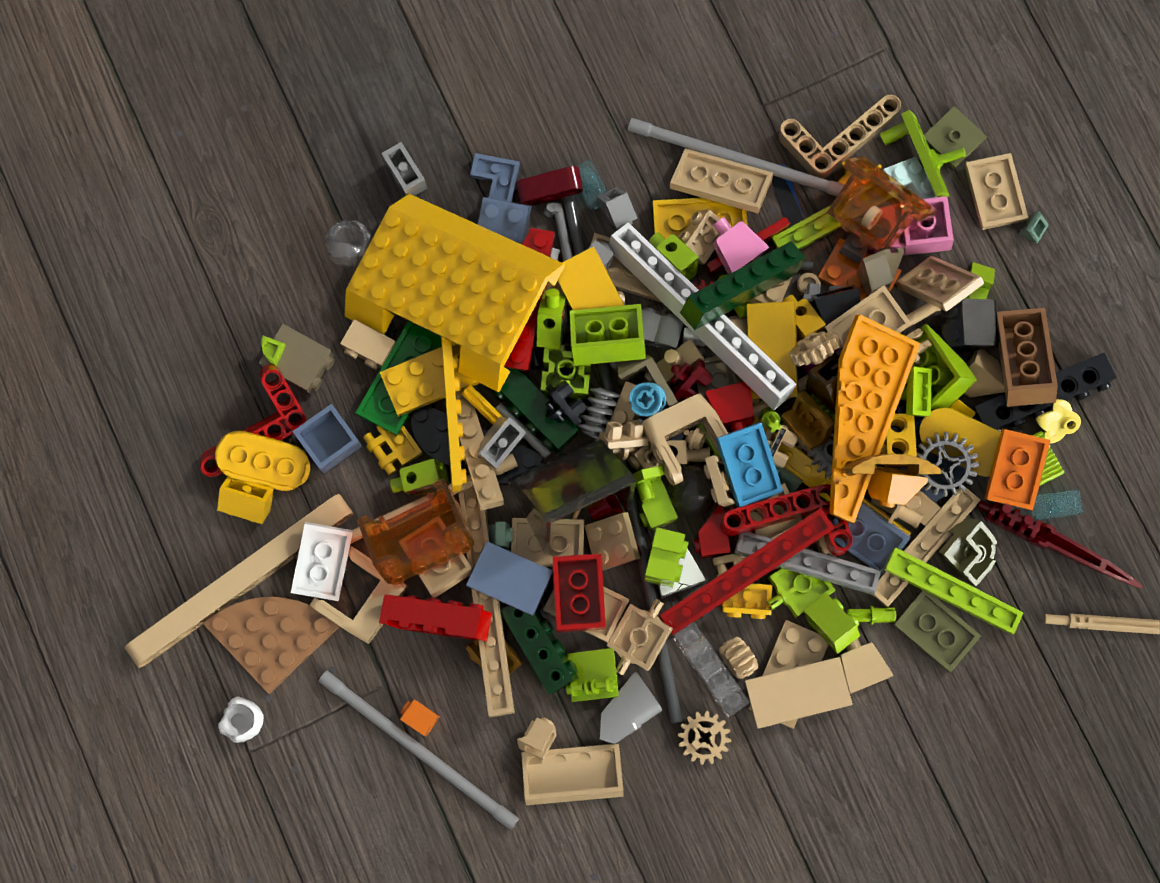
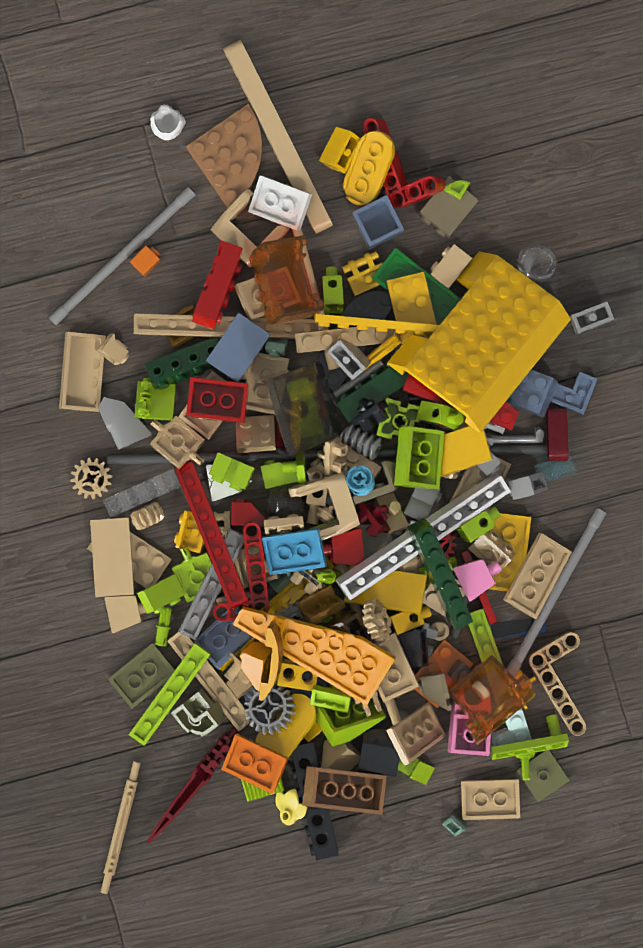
camera: 90 degrees right, 10 degrees up
clear light blue tile [1032,489,1084,521] -> none

